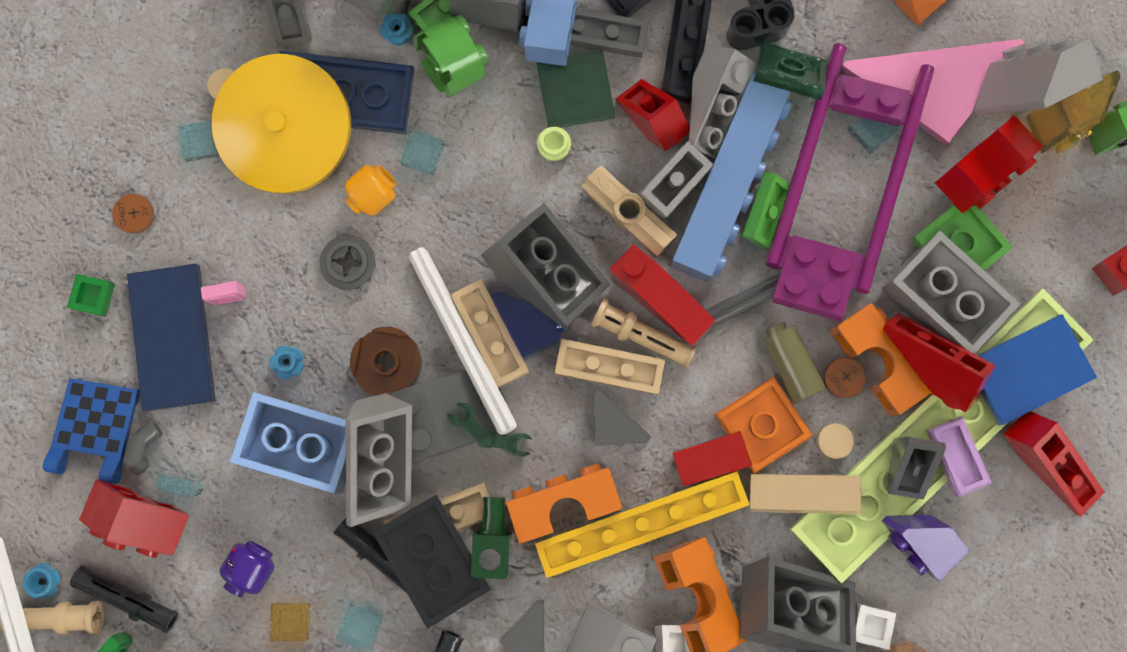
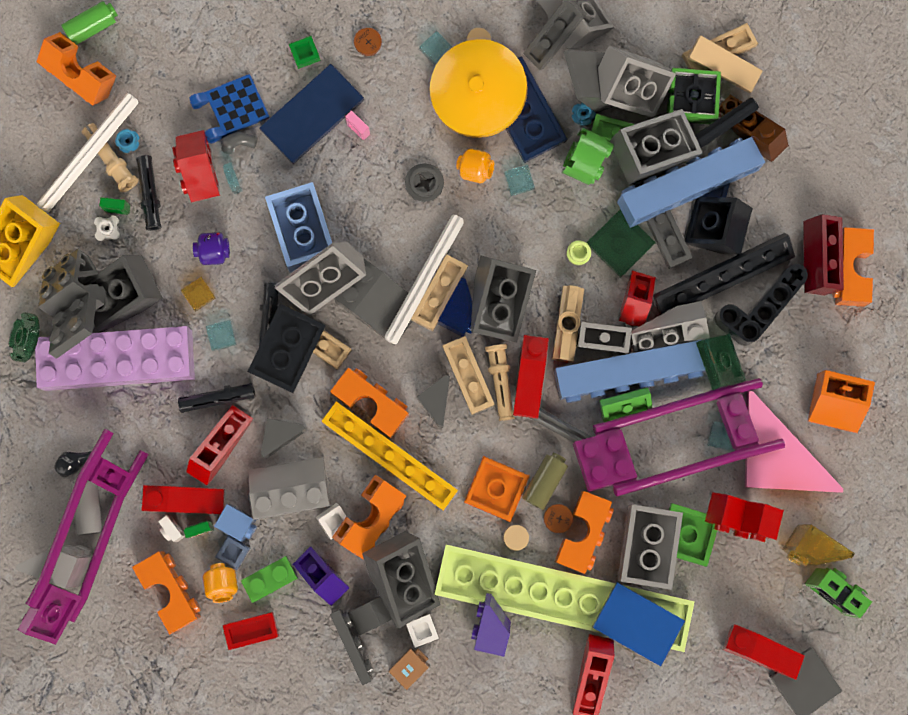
camera: 50 degrees right, 0 degrees up
dark azure plate [269,345,304,380] -> none
reddish brown plate [350,327,422,396] -> none
clear green piece [447,403,532,457] -> none
dark green bracket [471,497,512,579] -> none
red tile [673,431,752,487] -> none
tan tile [750,474,861,514] -> none
red slope [883,313,996,413] -> none
dark grey slope [887,437,946,500] -> none
lavender tile [926,416,992,497] -> none
light grey slope [973,36,1103,115] -> none

